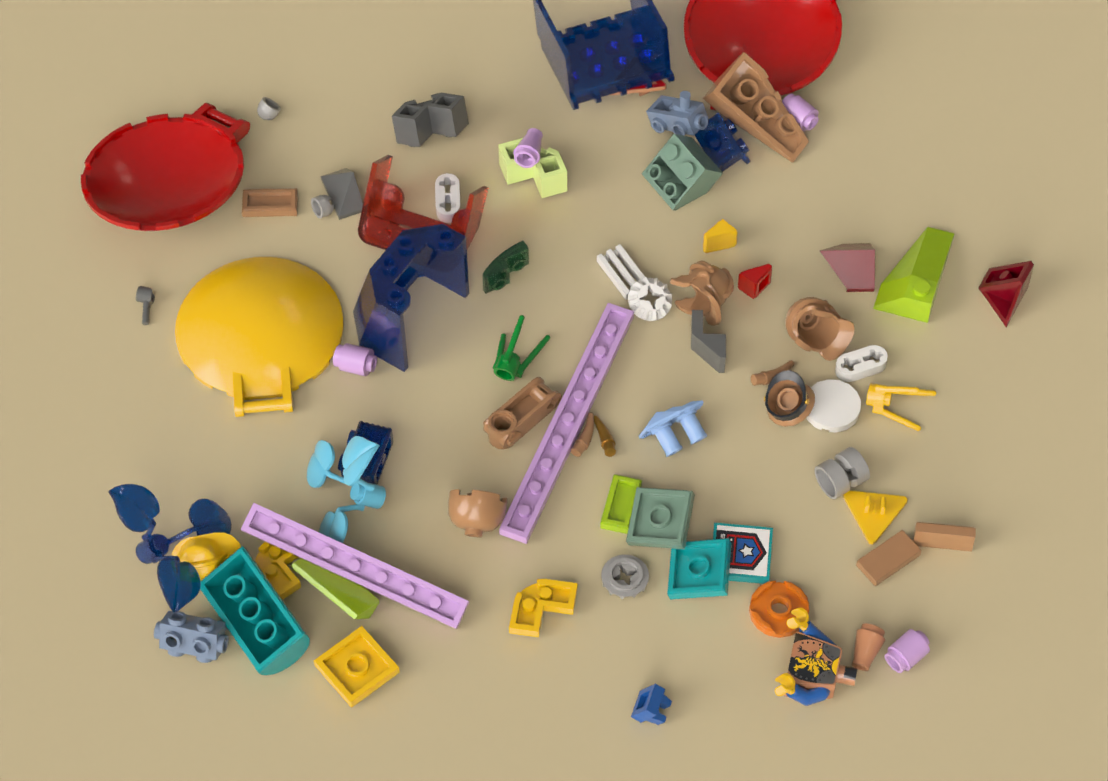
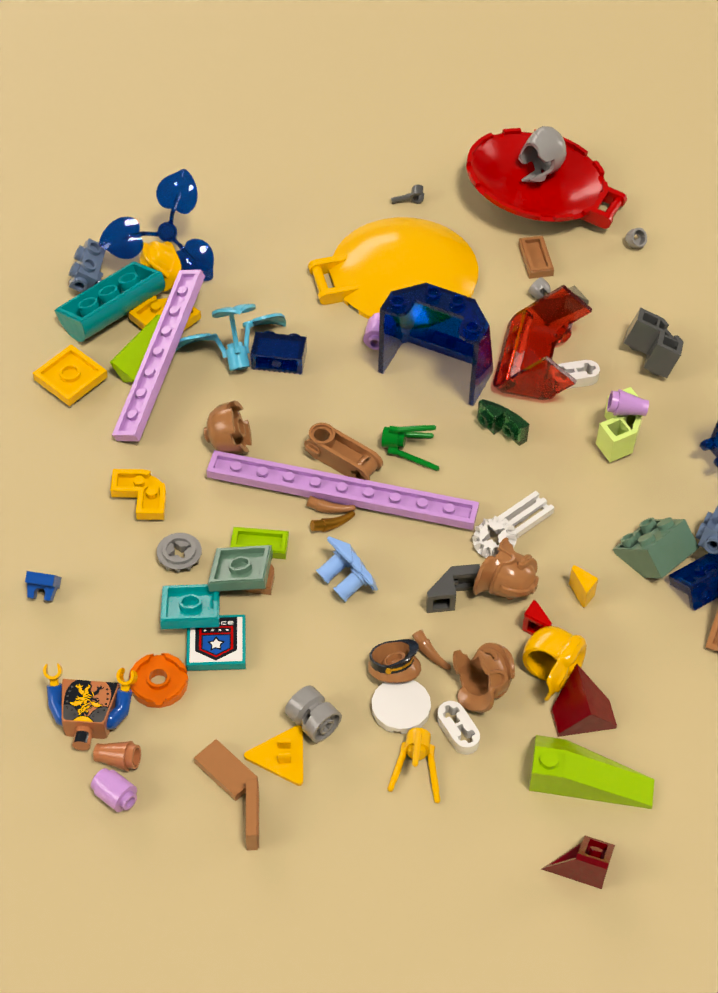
camera: 80 degrees right, 5 degrees down
none -> light grey helmet [518,126,567,182]
none -> yellow piece [523,626,587,701]

